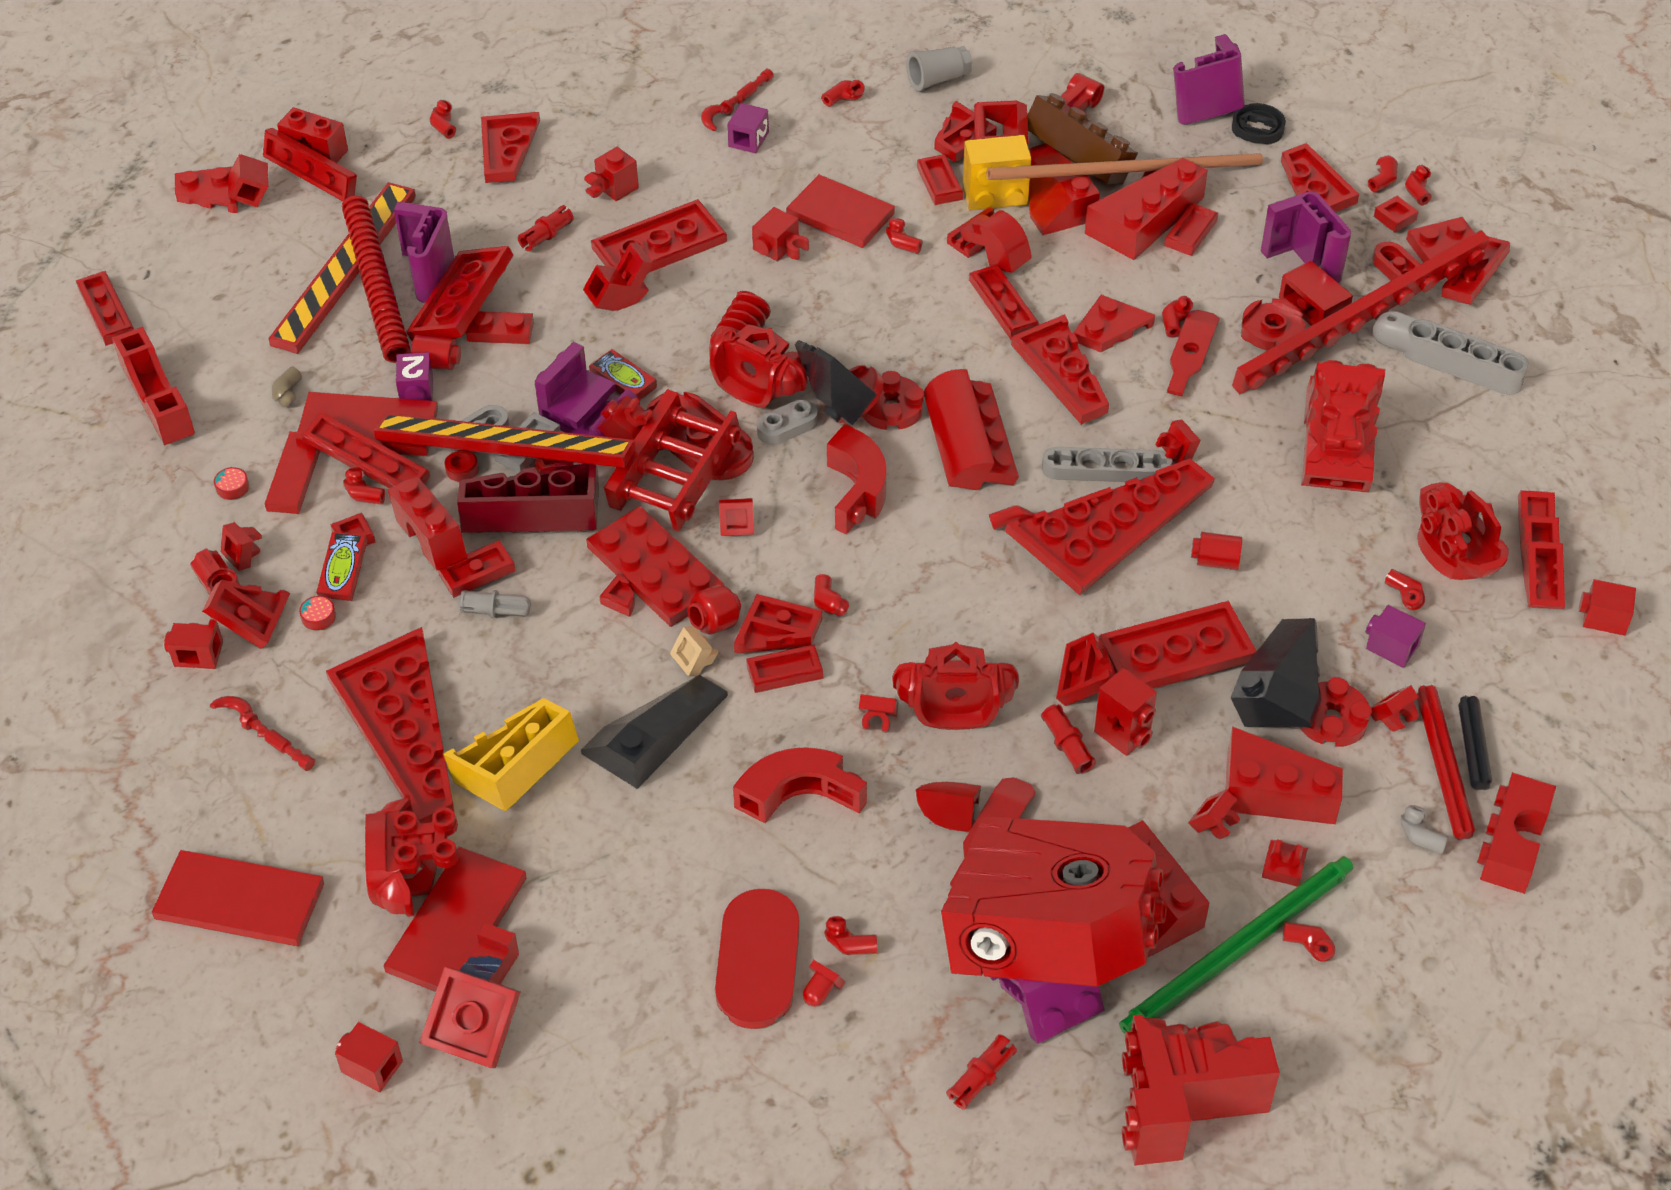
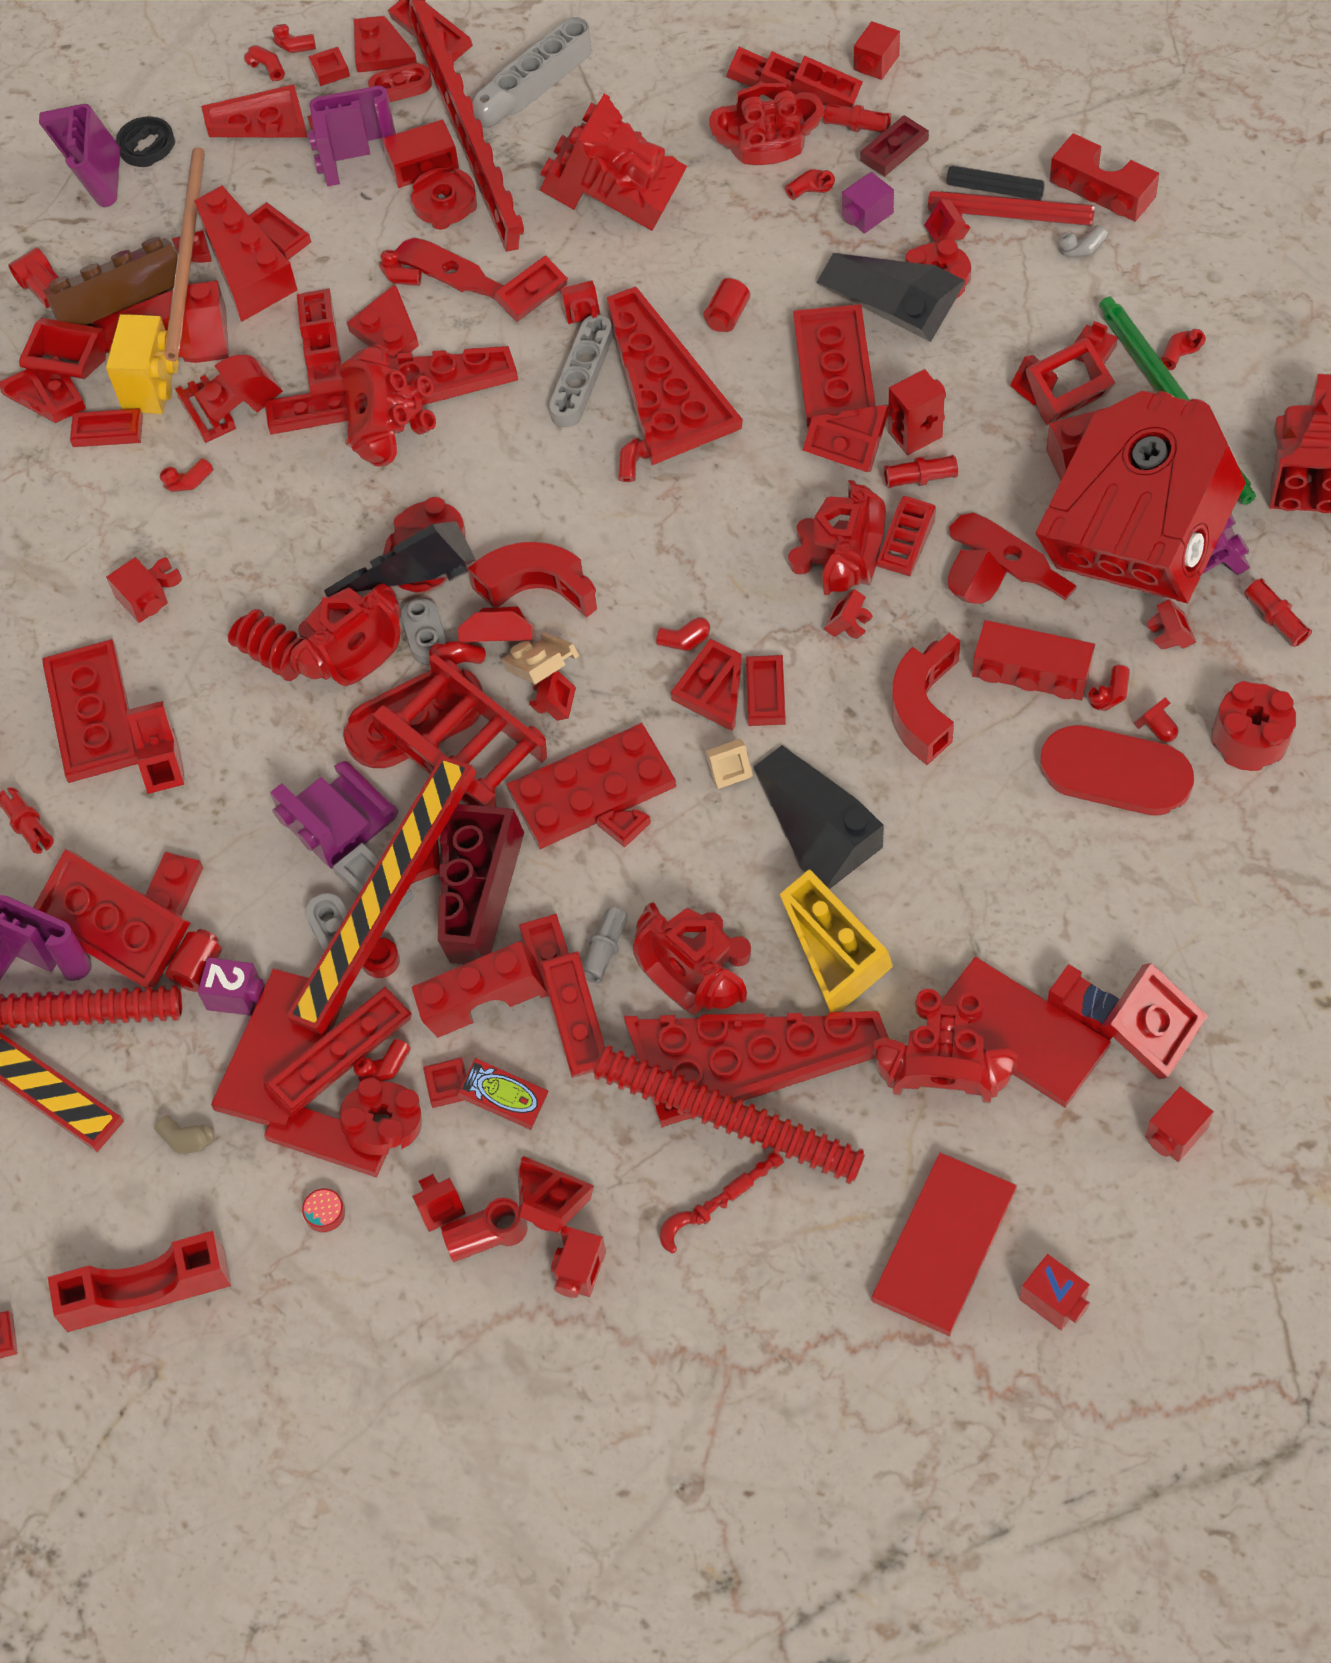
camera: 70 degrees left, 10 degrees up
tile [299,596,336,630] -> none
tile [589,349,657,400] -> none
red brick [597,395,653,440] -> none
red head [687,585,741,635] -> none
red tile [786,174,895,248] -> none
red brick [924,369,1019,490] -> none
red wedge [1225,726,1343,825] -> none
none -> red slope [297,288,344,397]
none -> red piece [339,344,436,467]
none -> red plate [339,1078,422,1155]
none -> red arm [429,641,486,665]
none -> red slope [458,607,536,642]
none -> red plate [494,255,568,322]
none -> tan plate [501,632,579,684]
none -> red tile [540,951,606,1078]
none -> red piece [593,1045,865,1184]
none -> red piece [633,902,751,1015]
none -> red pin [823,103,892,133]
none -> dark red plate [860,115,929,177]
none -> red slope [876,496,936,576]
none -> red brick [972,620,1095,701]
none -> red brick [1019,1254,1090,1331]
none -> red tile [1026,337,1116,426]
none -> red tile [1147,598,1196,649]
none -> red brick [1212,681,1296,771]

